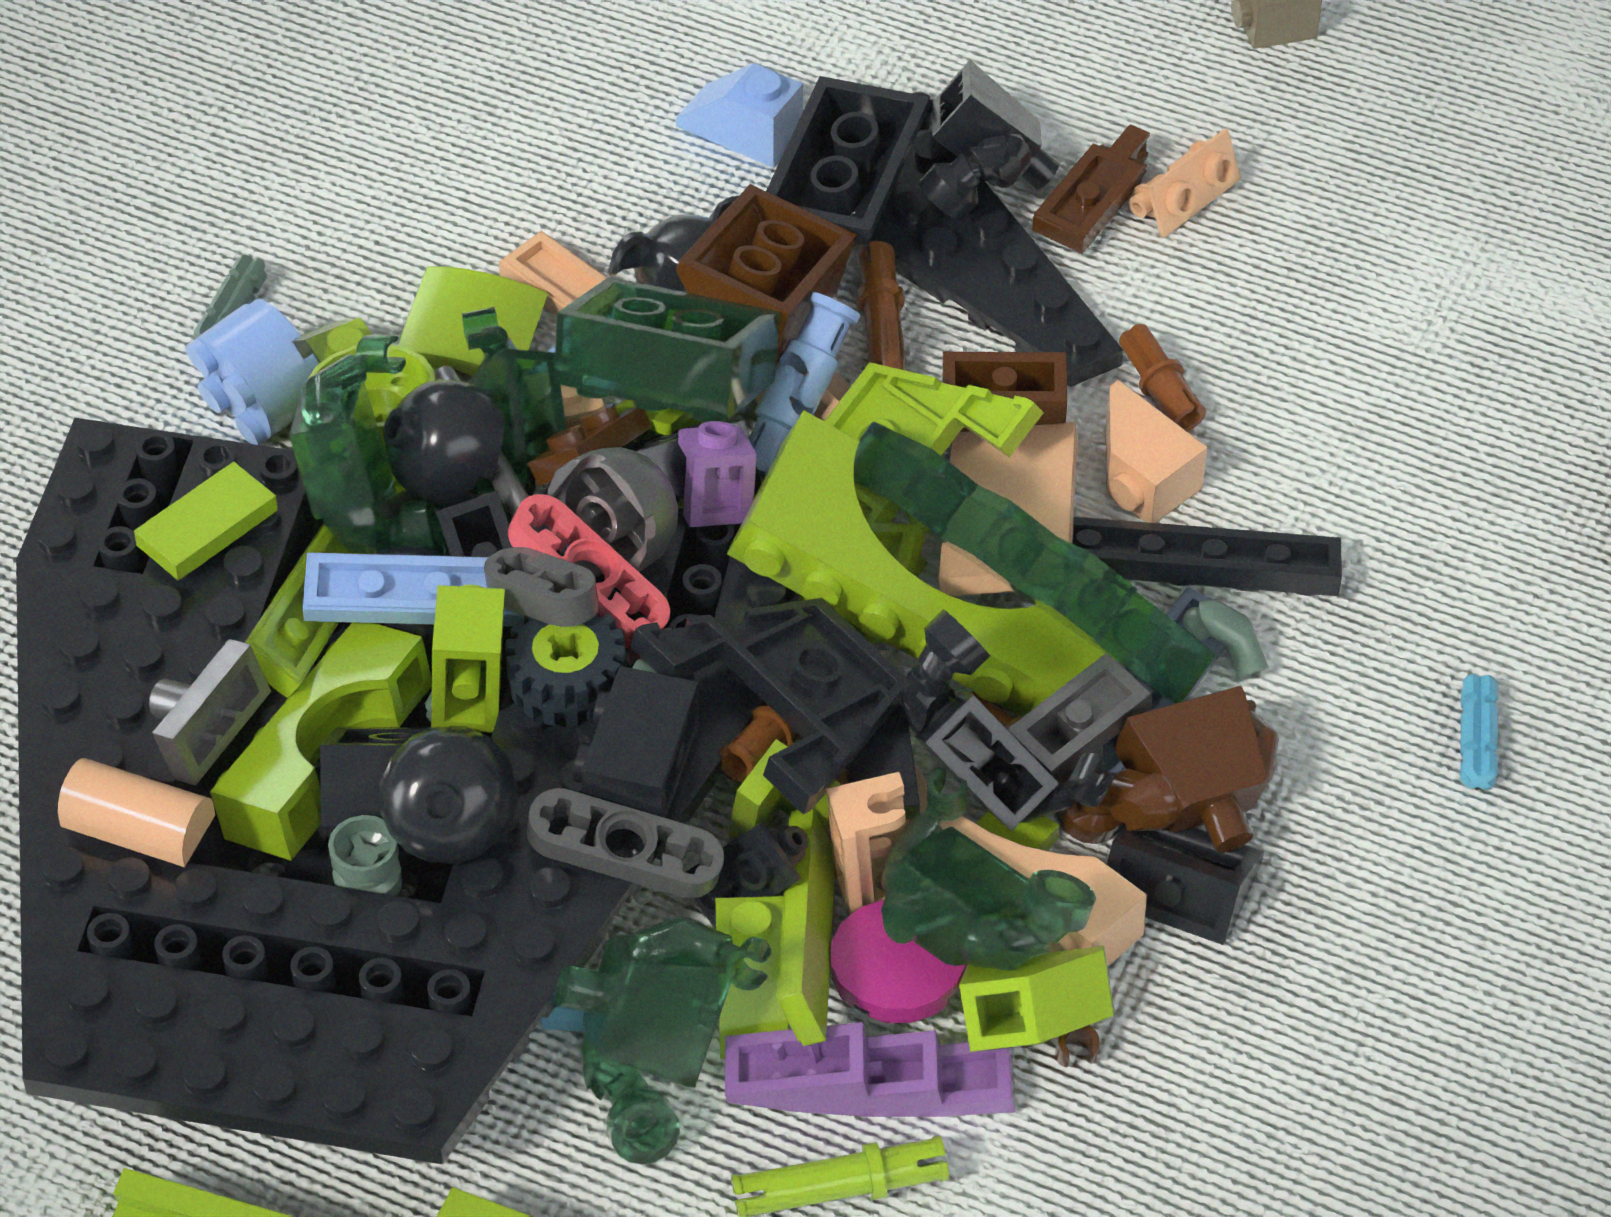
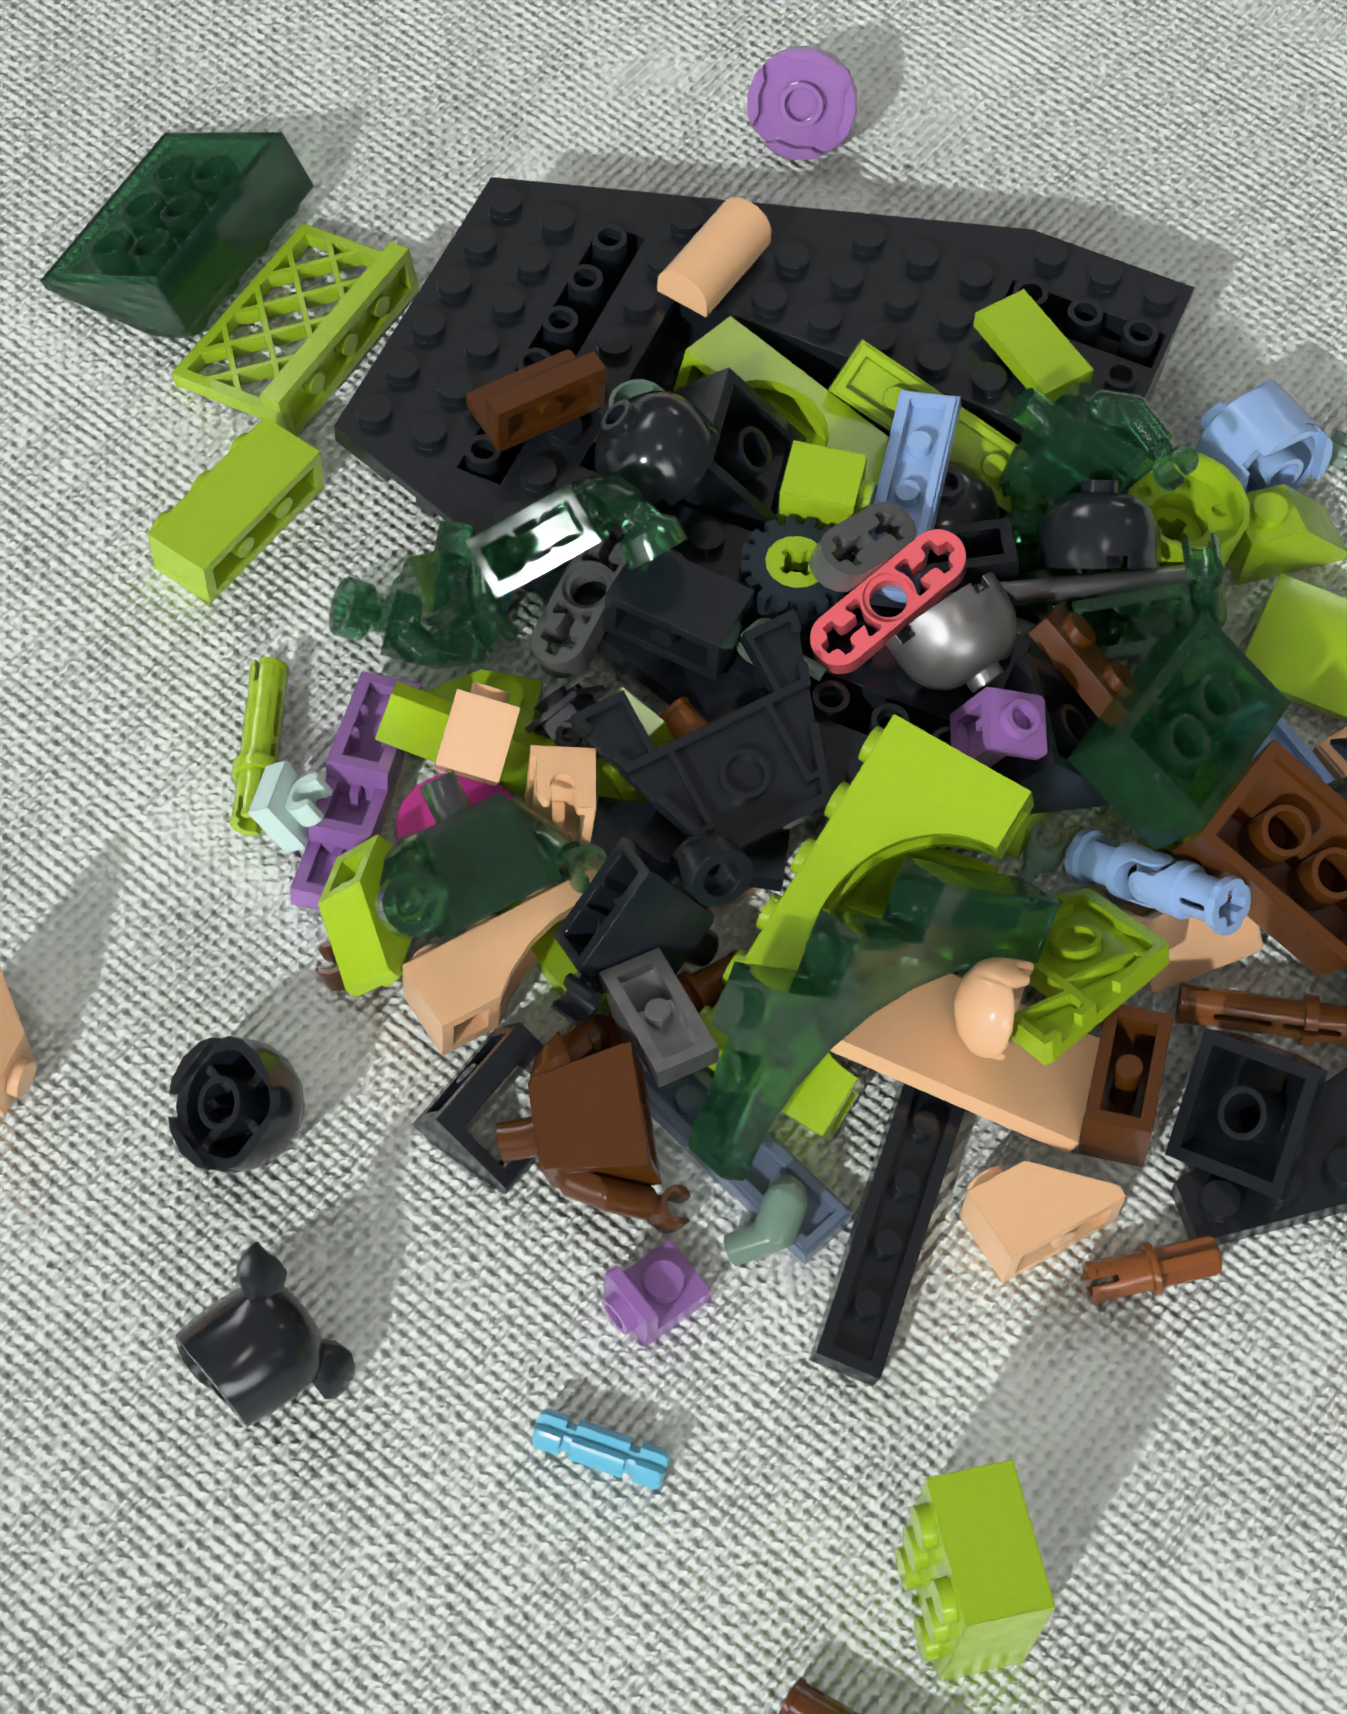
camera: 100 degrees right, 10 degrees up
flat silver tile [149,639,271,786] -> none
none -> black cylinder [168,1036,305,1173]
none -> black piece [176,1241,355,1427]
none -> light aqua tile [248,760,333,853]
none -> light nougat brick [434,683,520,786]
none -> clear green torso [465,477,688,654]
none -> reddish brown panel [466,350,606,453]
none -> medium lavender bracket [602,1239,712,1347]
none -> lime brick [895,1459,1056,1682]
none -> light nougat hair [953,957,1034,1060]
none -> black slope [1165,1028,1328,1201]

